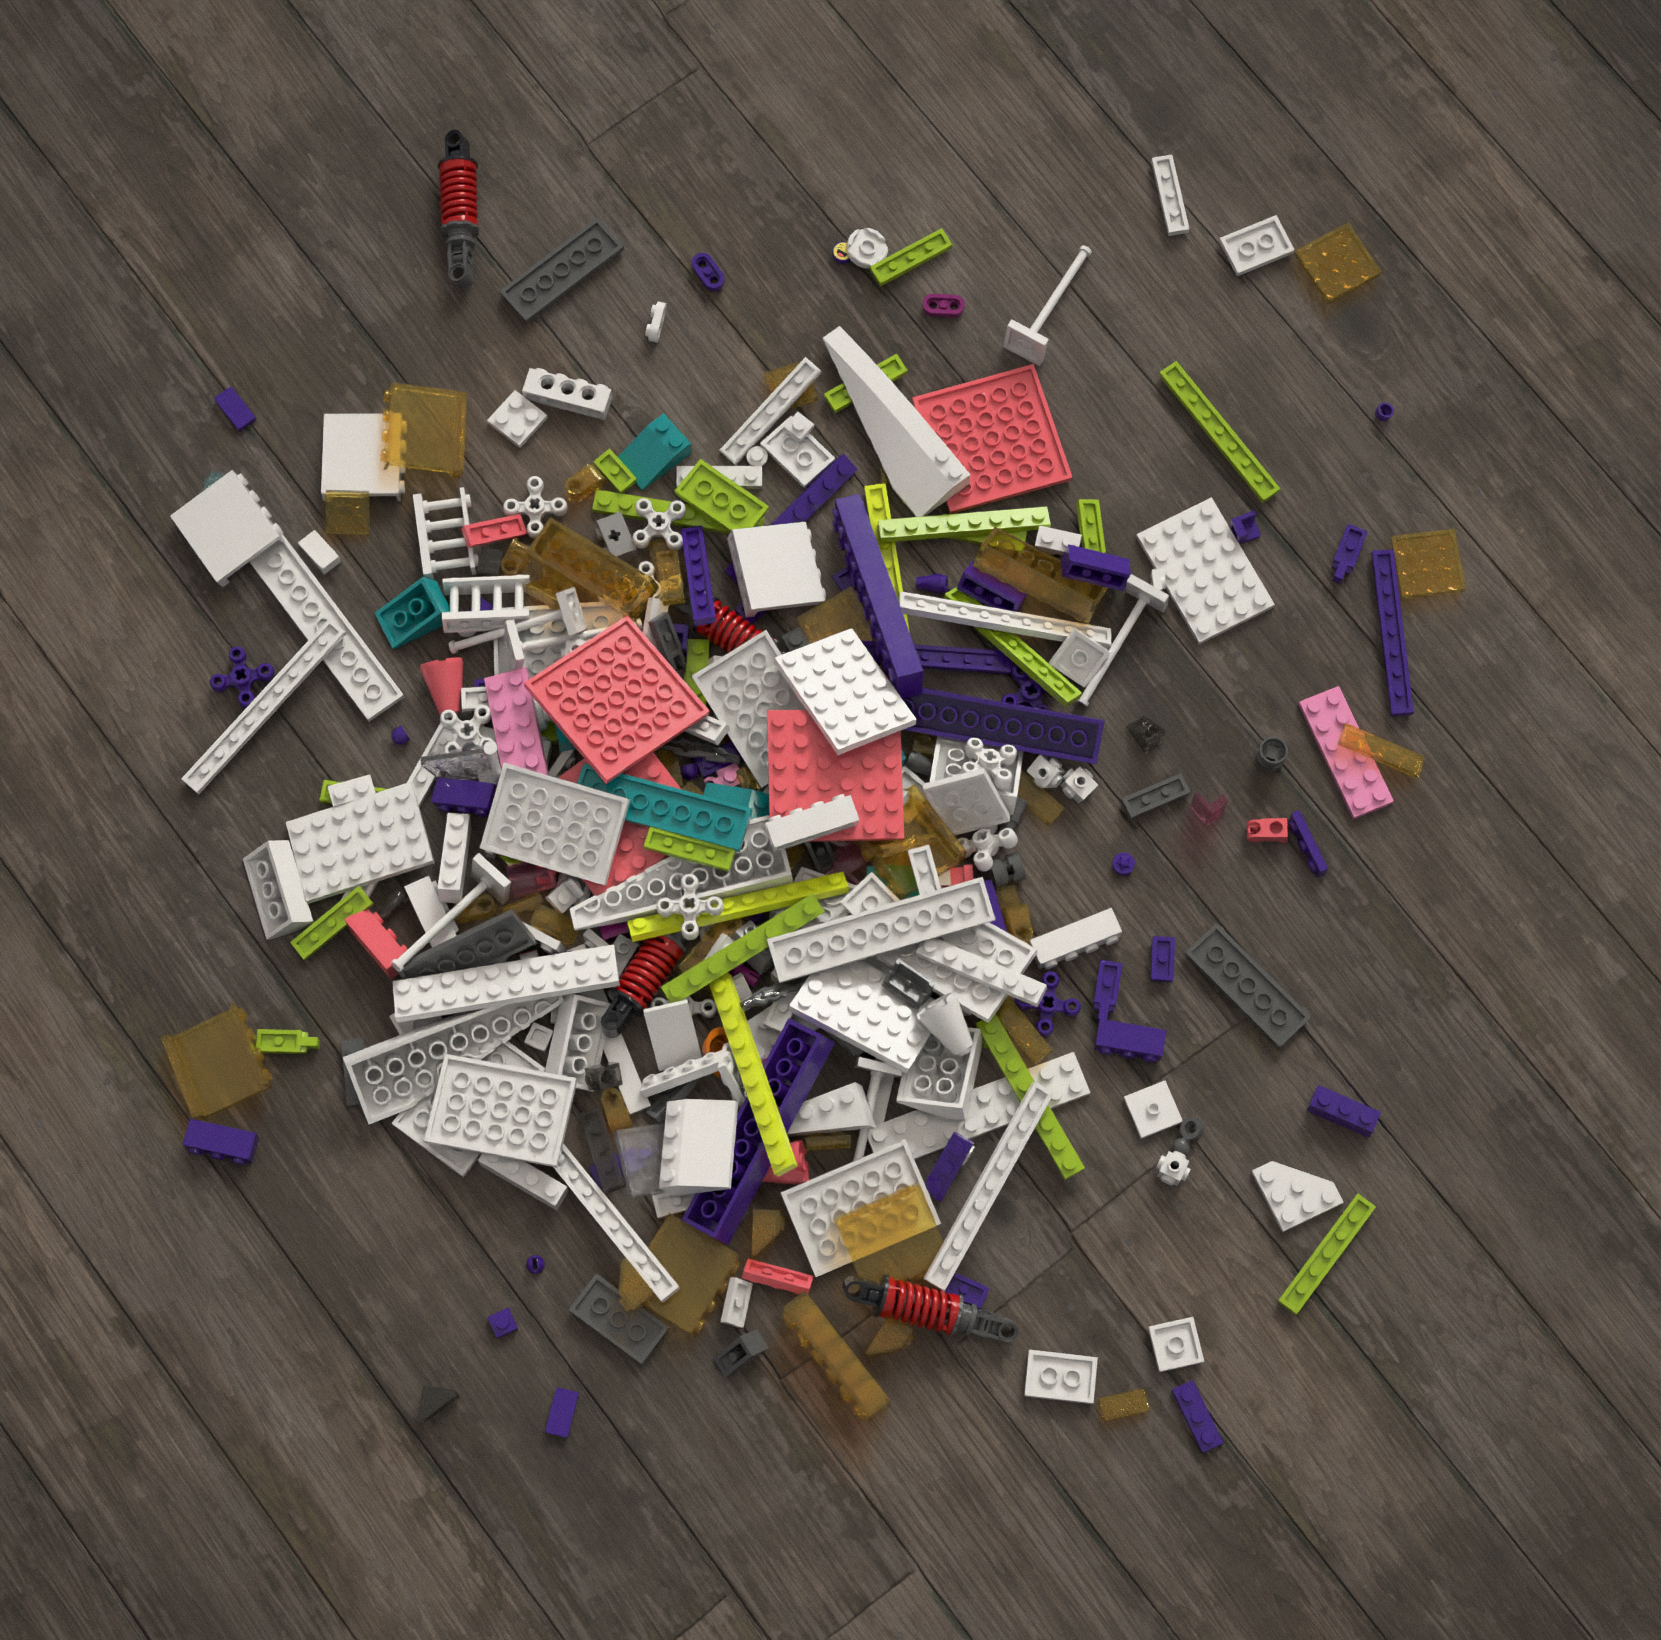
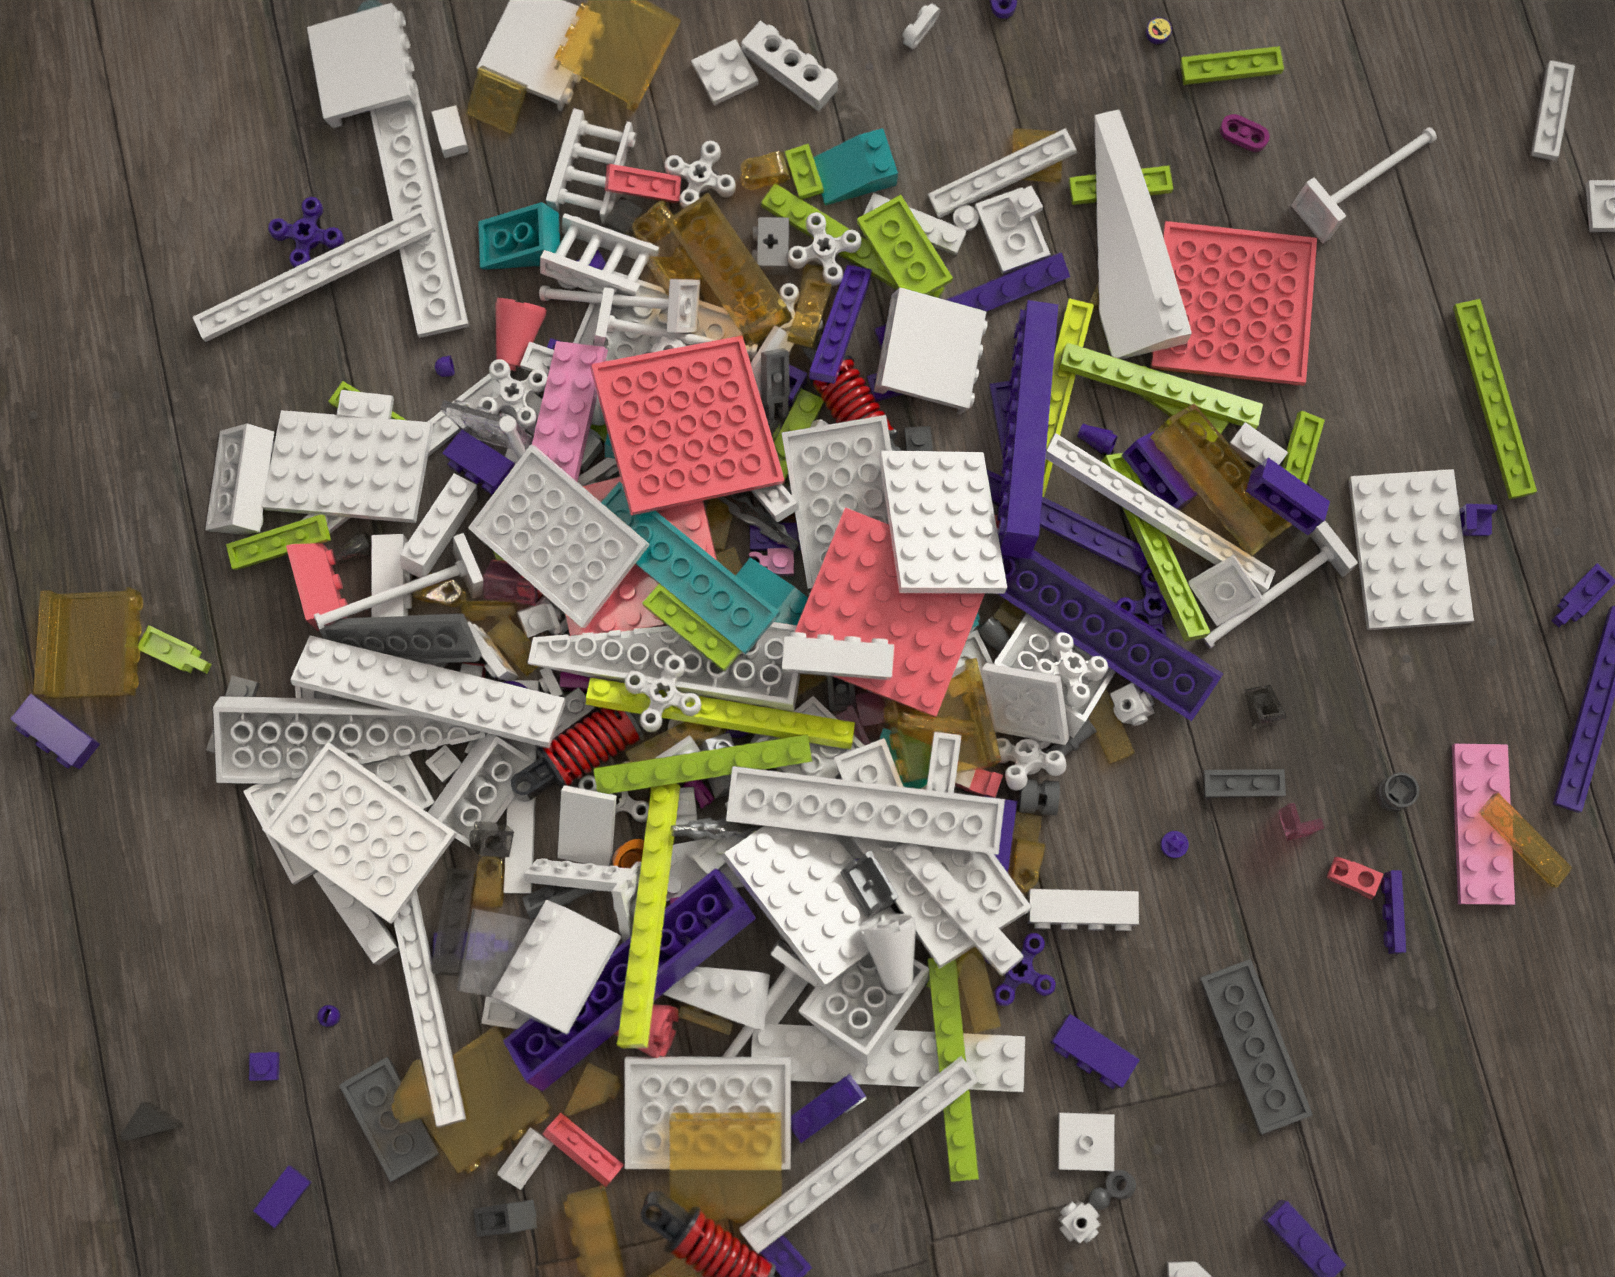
camera: 25 degrees right, 5 degrees up
dark purple hinge [680,763,698,781] -> none
clear yellow plate [736,767,760,791] -> none
clear yellow plate [796,586,876,644] -> none
white tile [846,228,888,269] -> none
white brick [1060,767,1098,804] -> none
dark purple hinge [1093,960,1123,1022] -> none
white plate [1150,569,1166,591] -> none
dark purple plate [1150,936,1175,983] -> none

